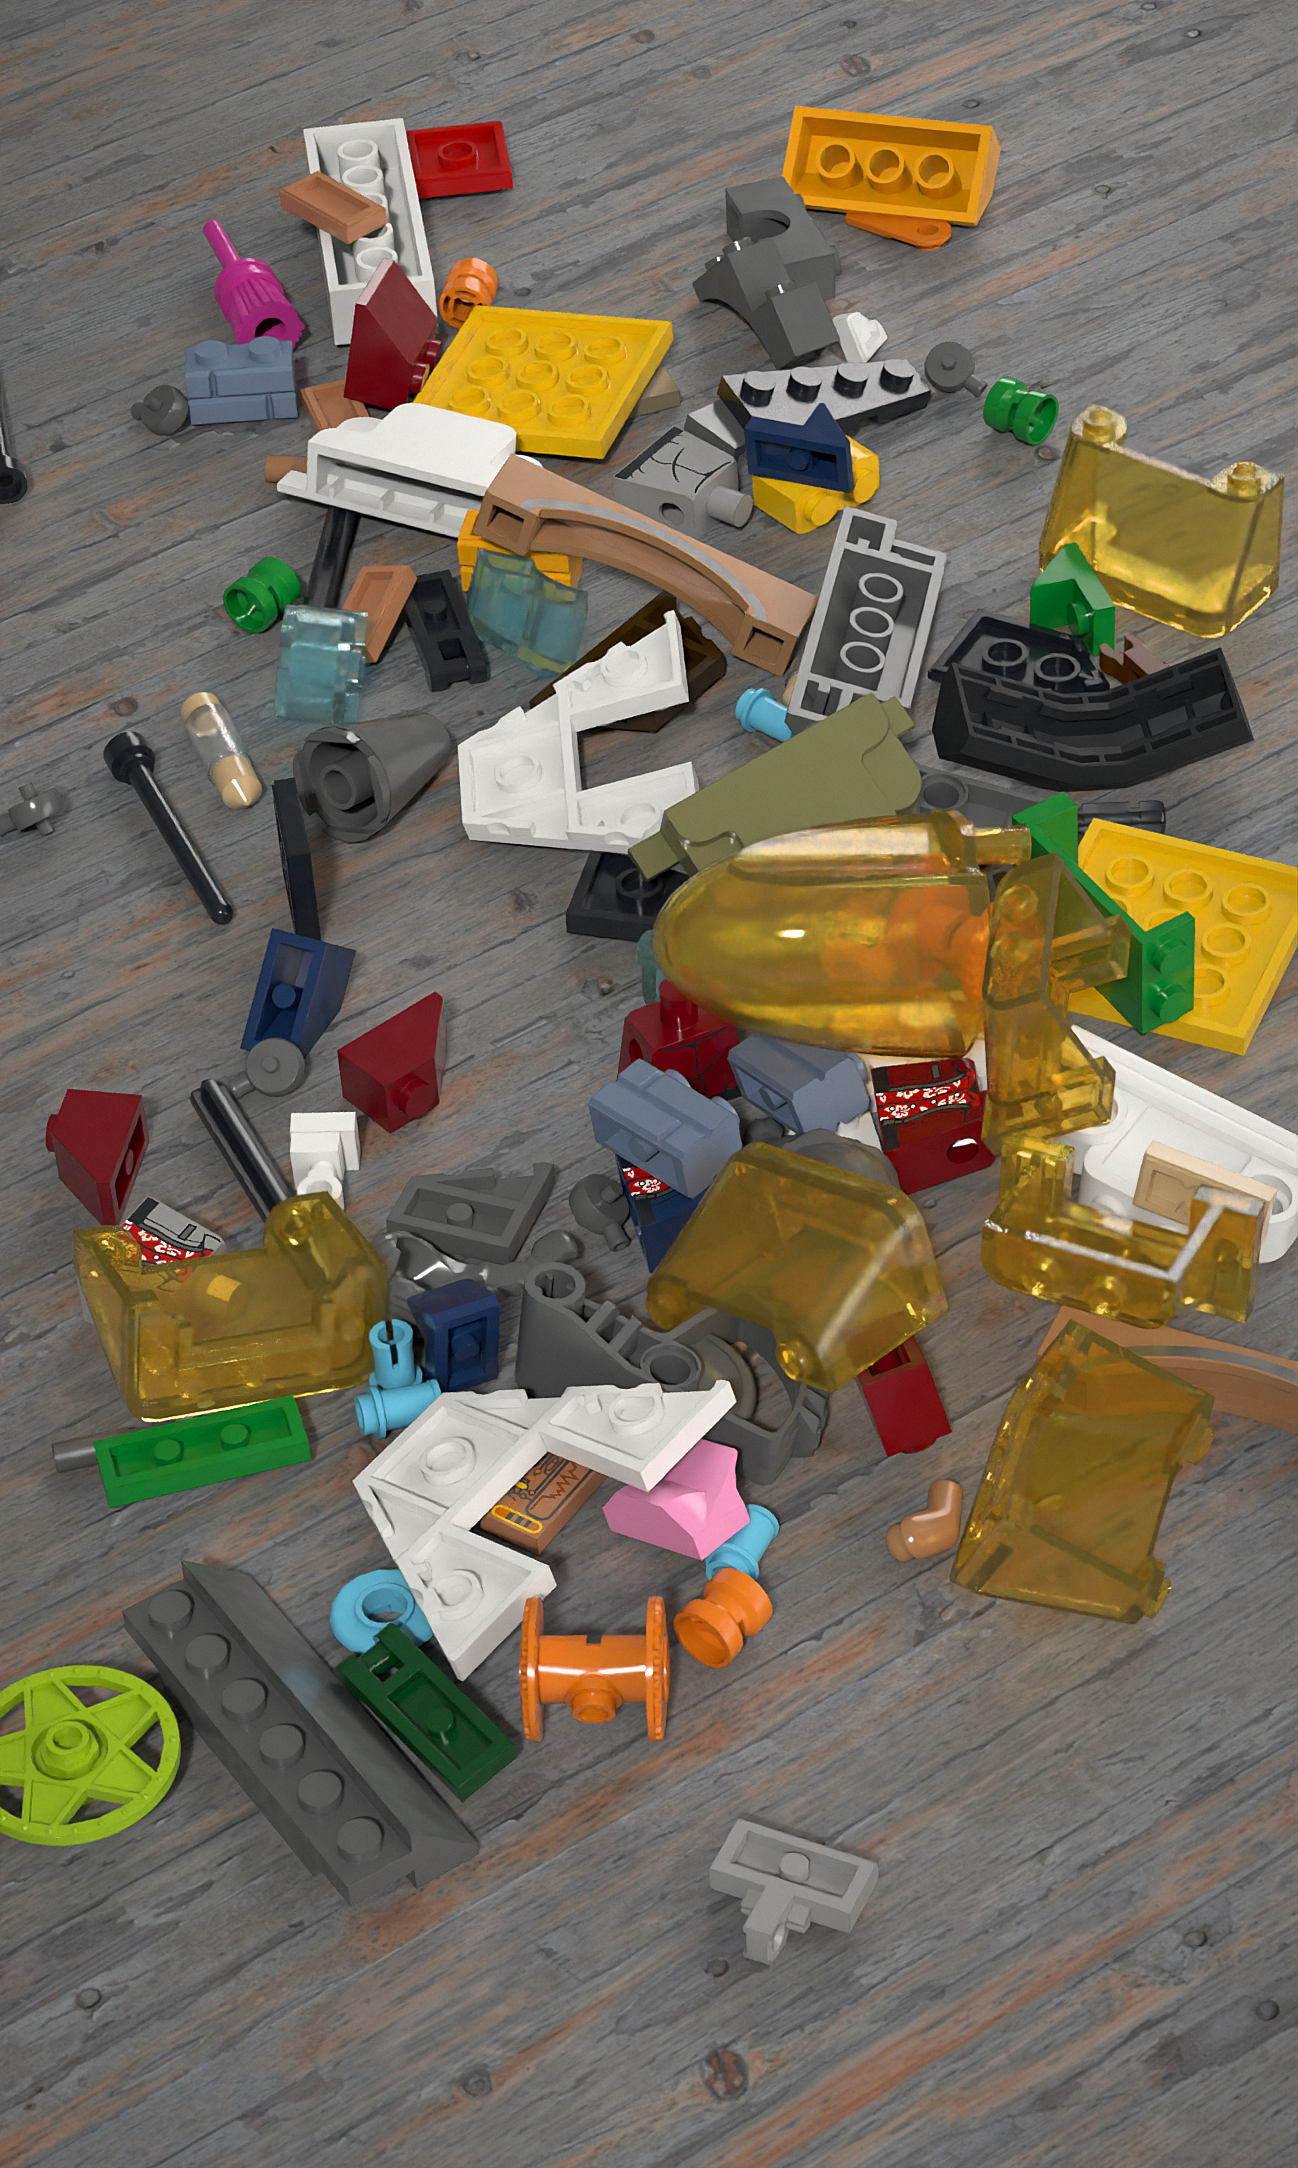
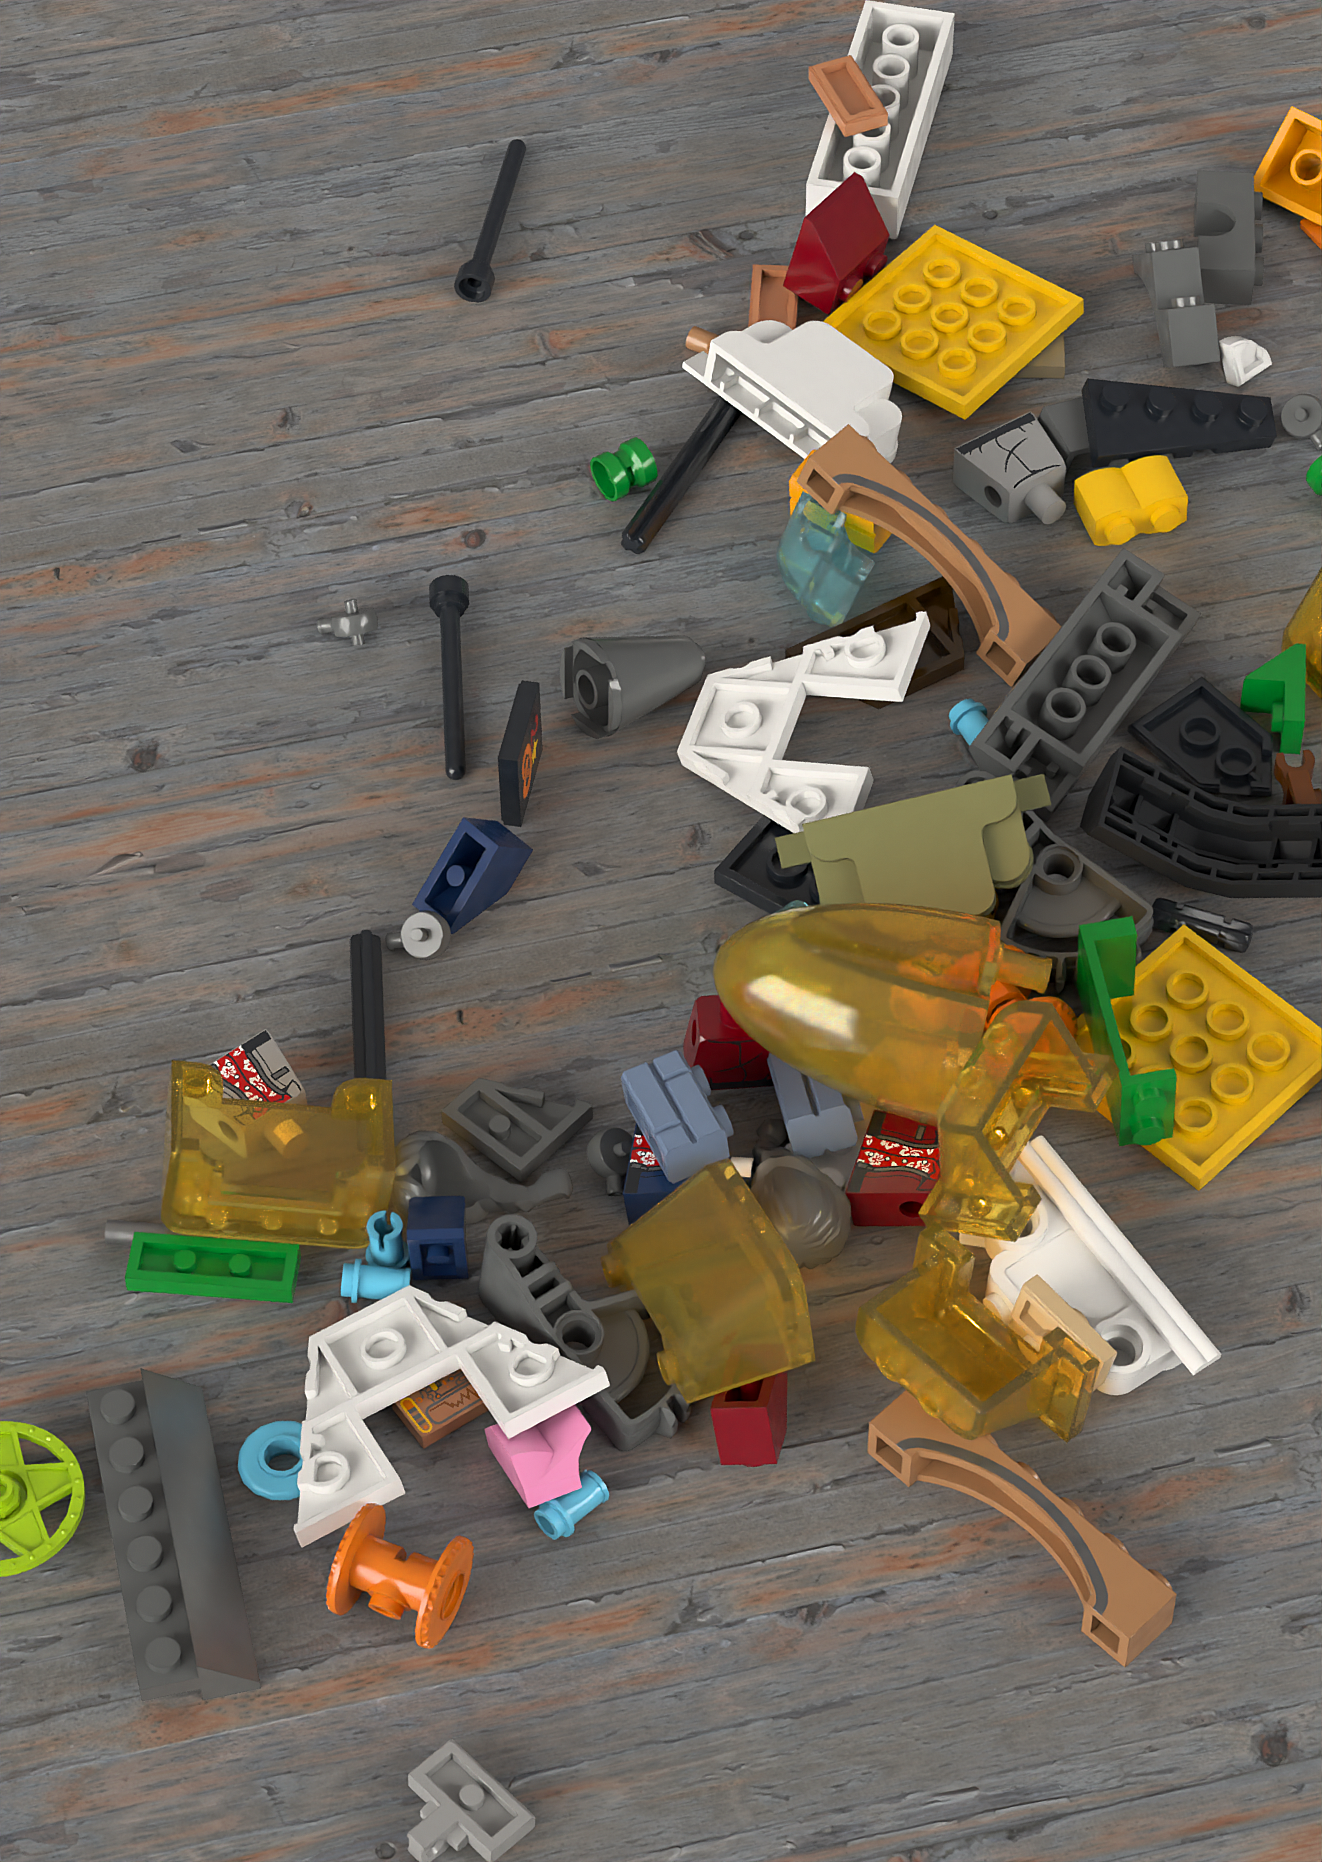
camera: 20 degrees right, 10 degrees up
dark red slope [46,1089,149,1230] -> none
dark grey piece [131,385,189,436] -> none
piece [181,692,262,810] -> none
sand blue brick [185,336,298,425] -> none
dark pink piece [203,220,305,349] -> none
clear light blue brick [275,604,369,725] -> none
white piece [290,1112,361,1217] -> none
nougat tile [321,565,417,664] -> none
dark green plate [334,1623,518,1803] -> none
dark red slope [337,992,448,1134] -> none
black plate [402,569,487,692] -> none
red plate [406,121,513,198] -> none
orange wheel [438,258,499,329] -> none
orange wheel [673,1568,773,1669] -> none
dark blue slope [743,403,854,493] -> none
medium nougat arm [885,1480,963,1562] -> none
clear yellow windscreen [949,1319,1216,1625] -> none

